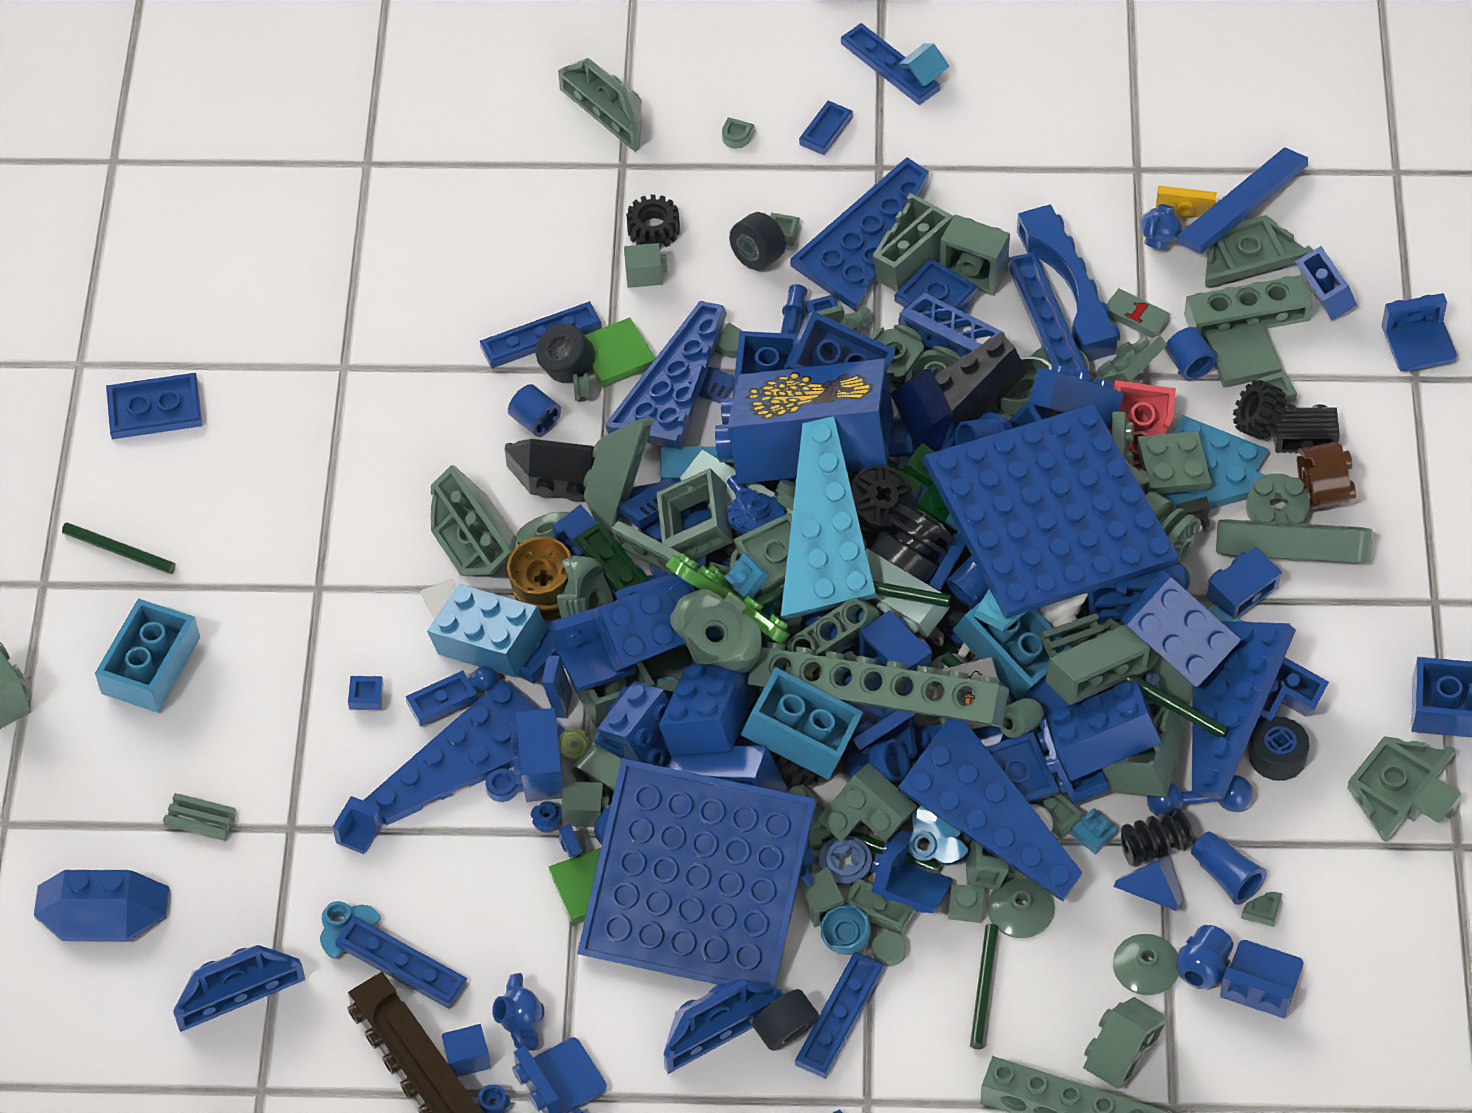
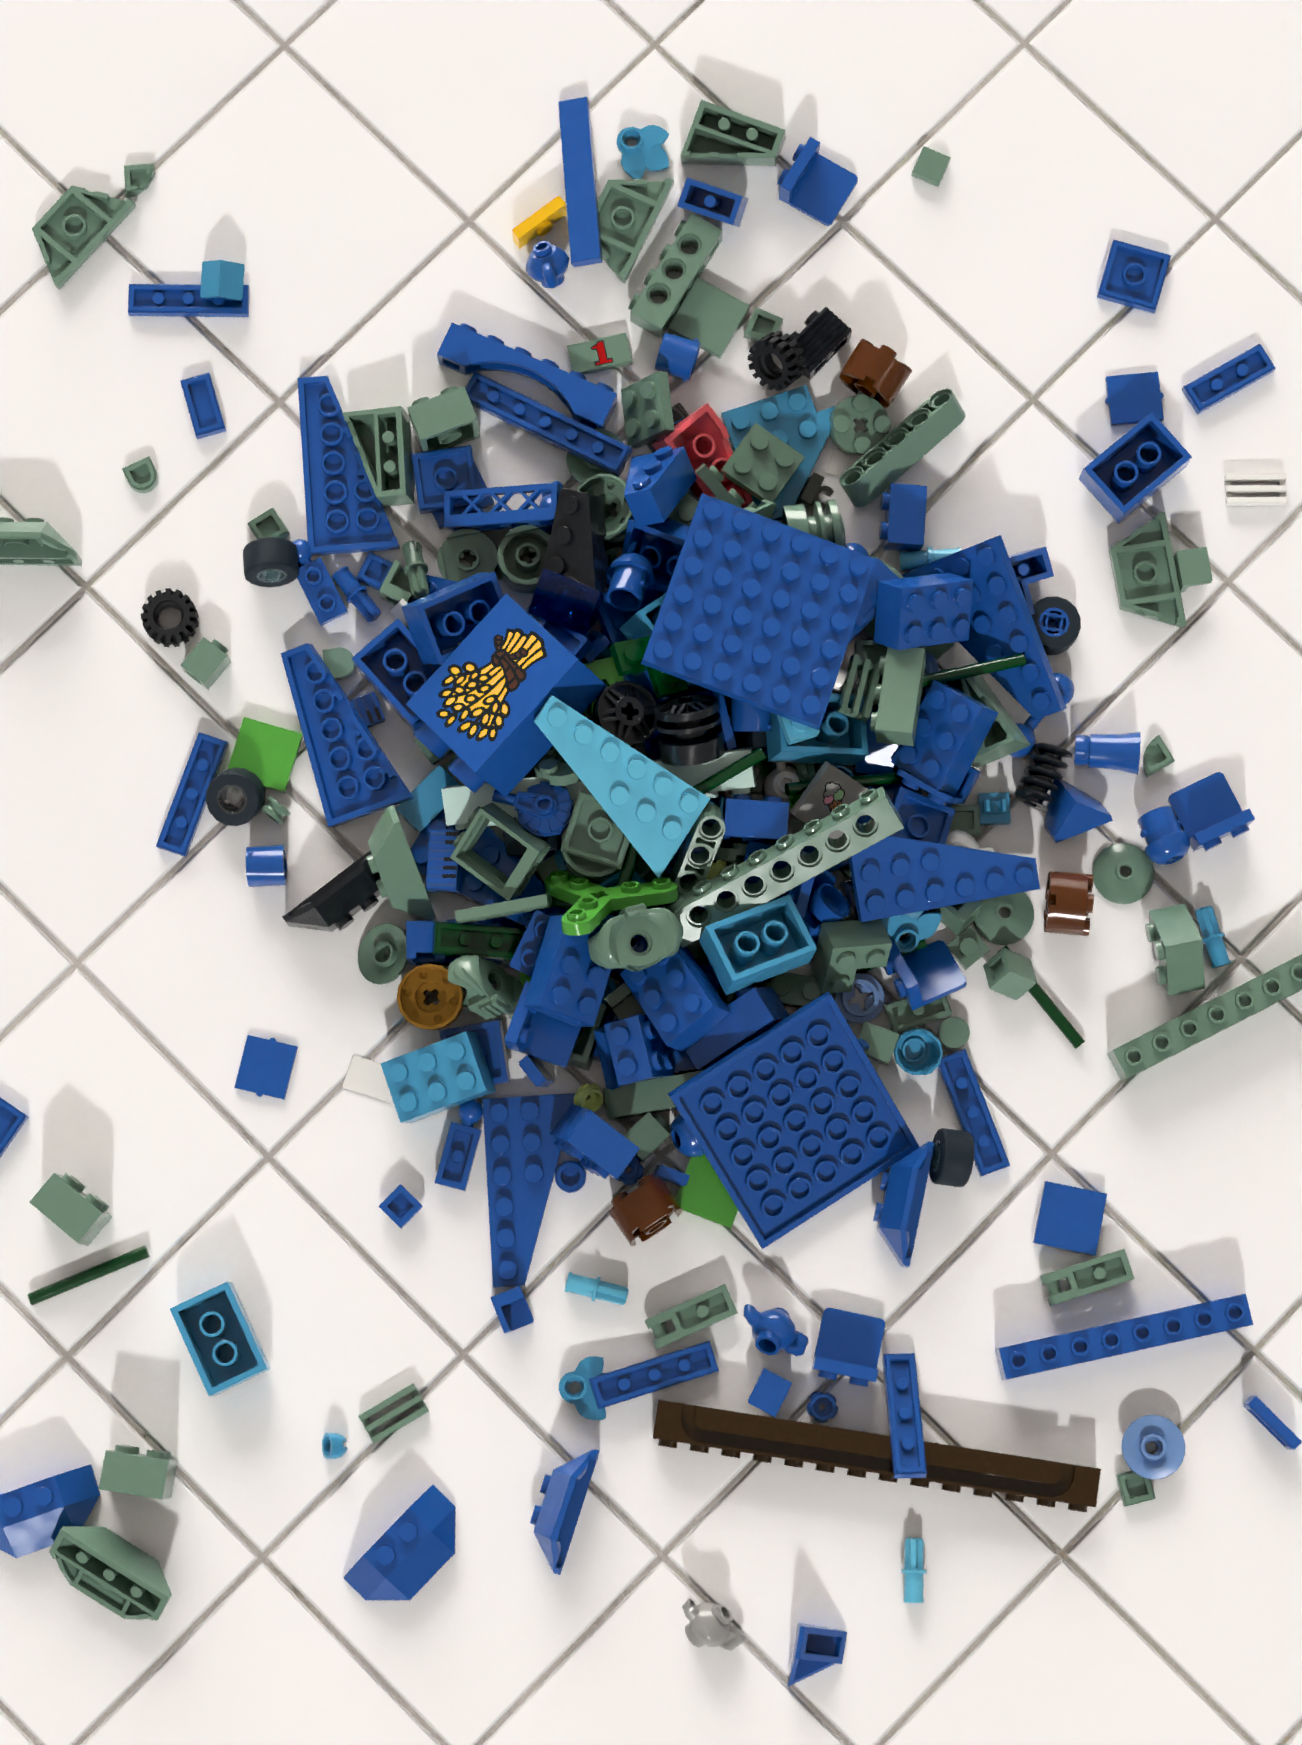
camera: 50 degrees left, 25 degrees up
sand green wedge [431,465,517,576] -> none
dark azure tile [725,553,770,598] -> none
sand green brick [999,698,1044,738] -> none
none -> sand green brick [29,1173,112,1246]
none -> blue piece [234,1035,298,1100]
none -> blue plate [293,539,348,626]
none -> dark azure hinge [322,1433,348,1459]
none -> medium azure axle [565,1272,629,1305]
none -> reddish brown brick [609,1174,683,1246]
none -> dark azure plate [617,125,669,179]
none -> sand green plate [644,1284,738,1349]
none -> sand green wedge [680,100,786,166]
none -> sand green panel [983,948,1037,1000]
none -> reddish brown brick [1043,871,1094,936]
none -> dark azure axle [1195,906,1231,969]

